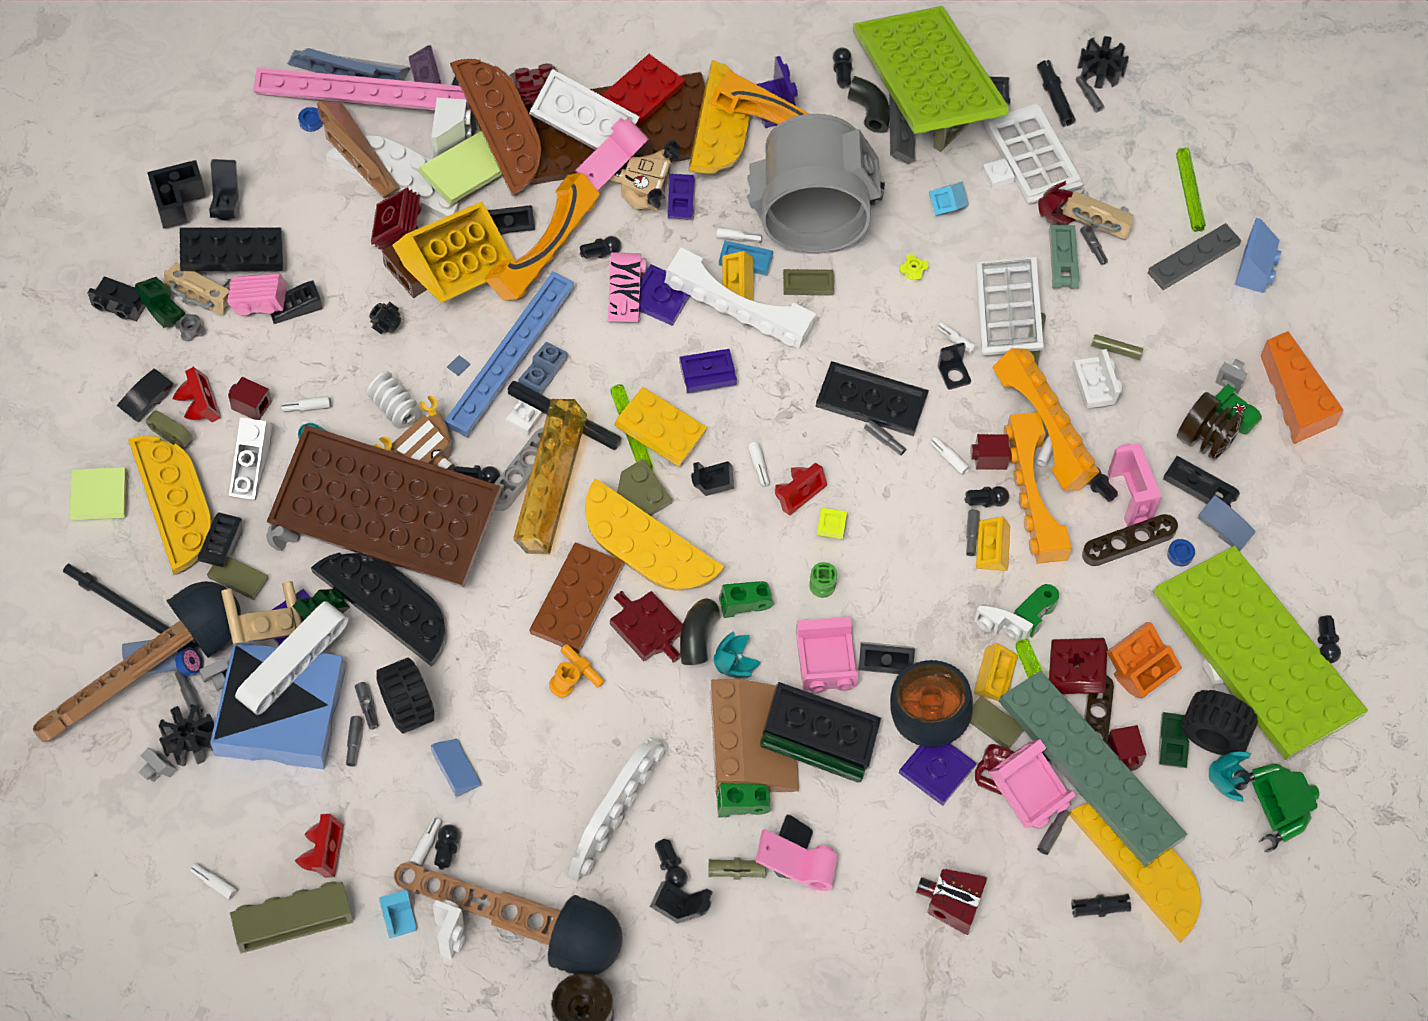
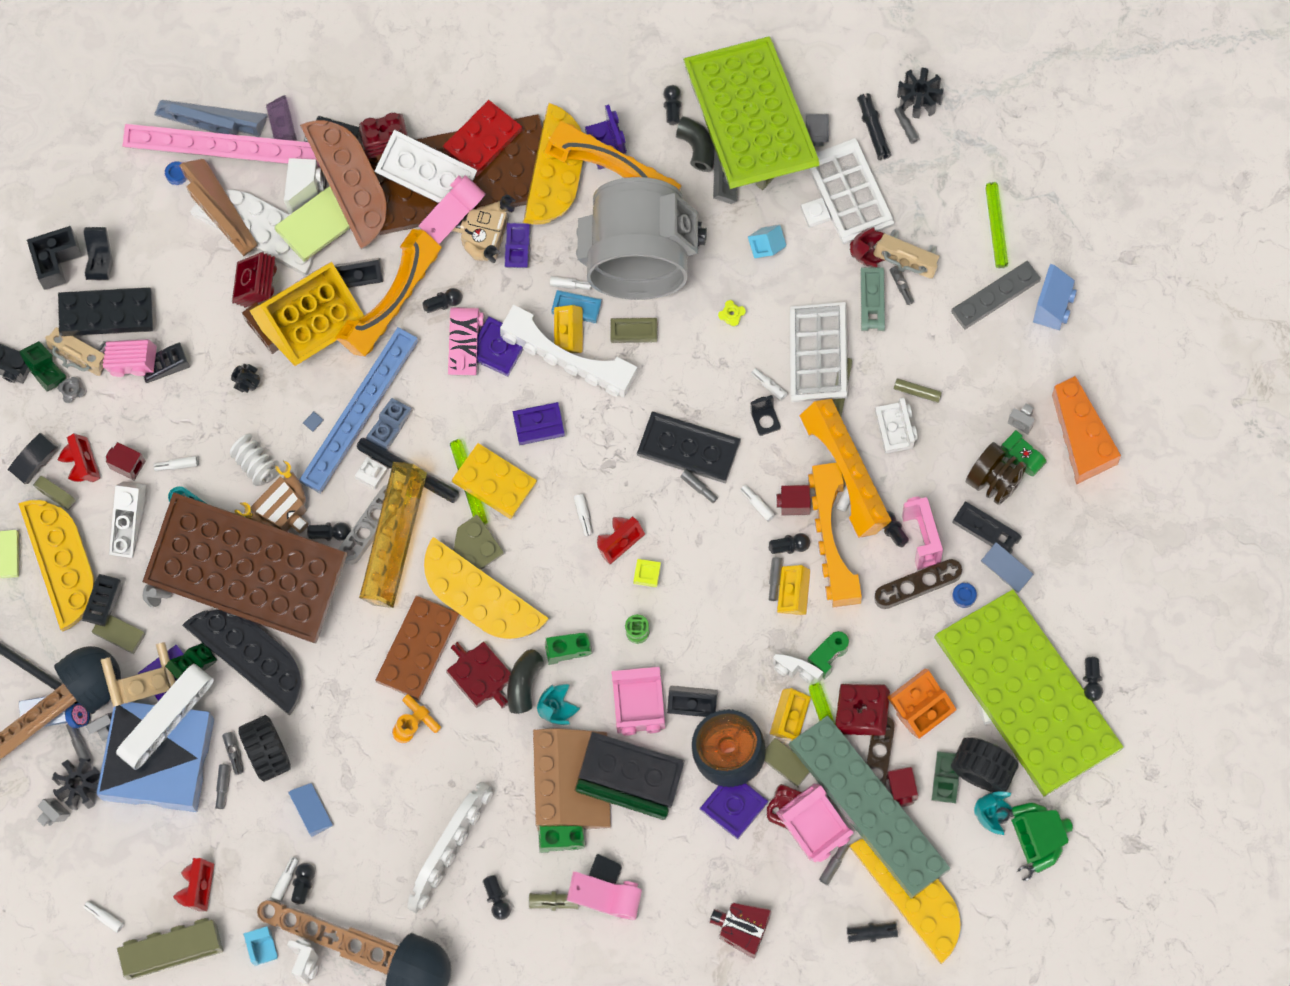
camera: 10 degrees right, 10 degrees up
black bracket [650,880,713,924] -> none
black bracket [691,461,734,496] -> none

